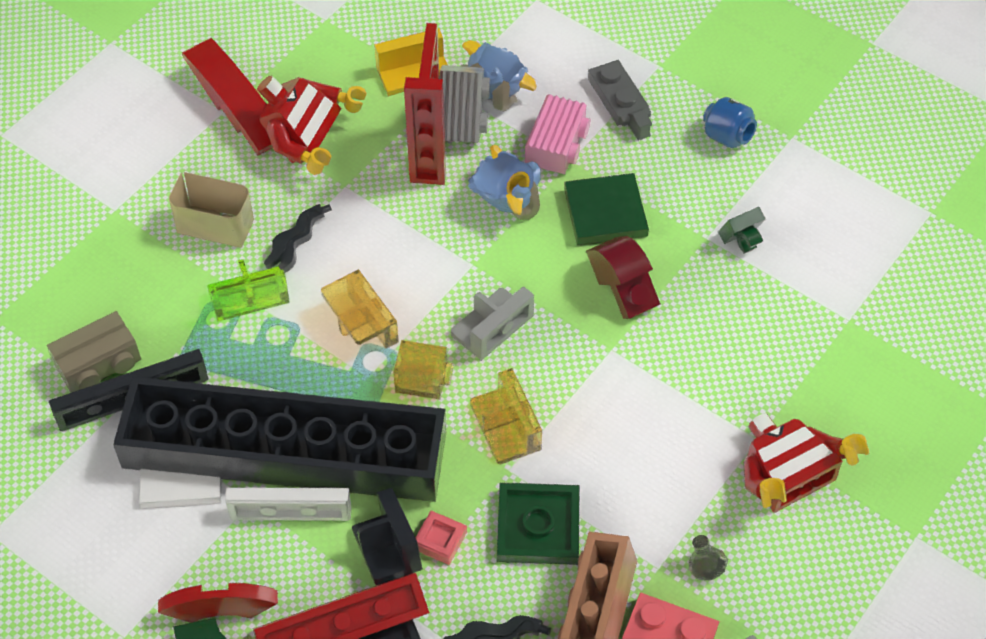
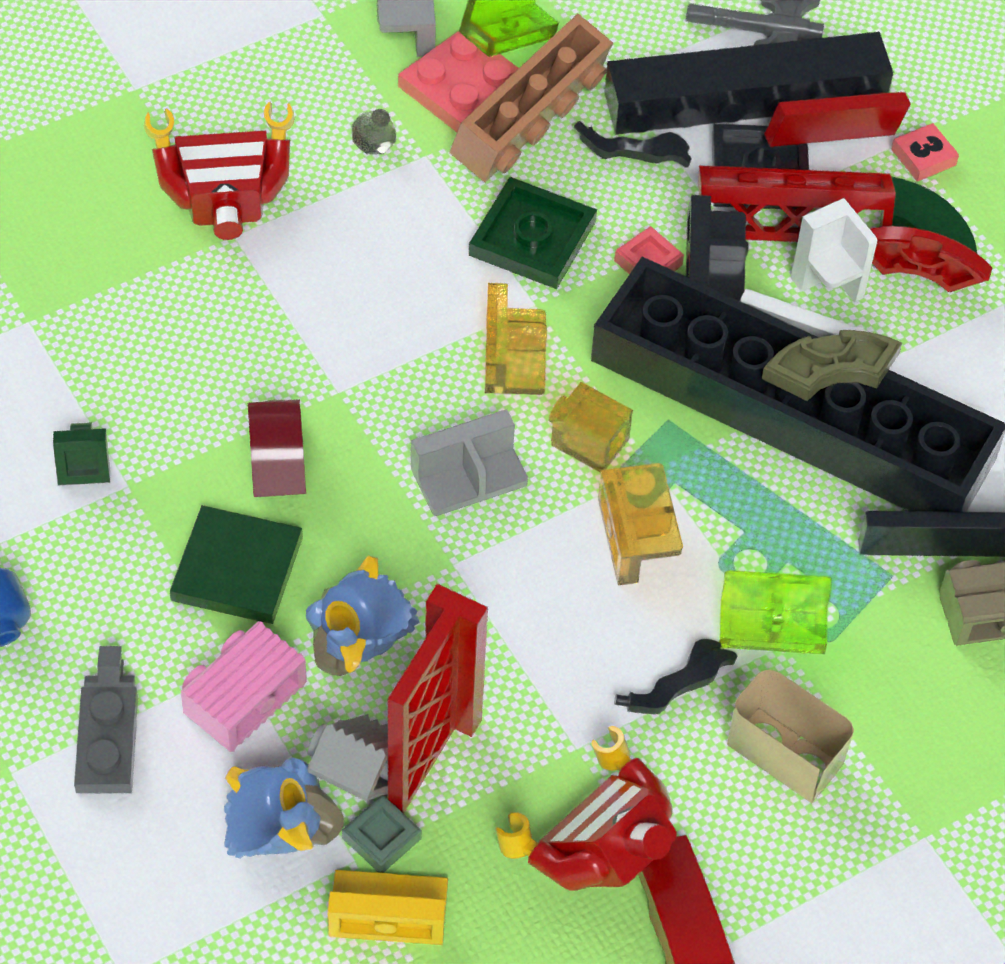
camera: 160 degrees left, 0 degrees up
none -> olive tile [762,330,902,401]
none -> white panel [791,198,877,302]

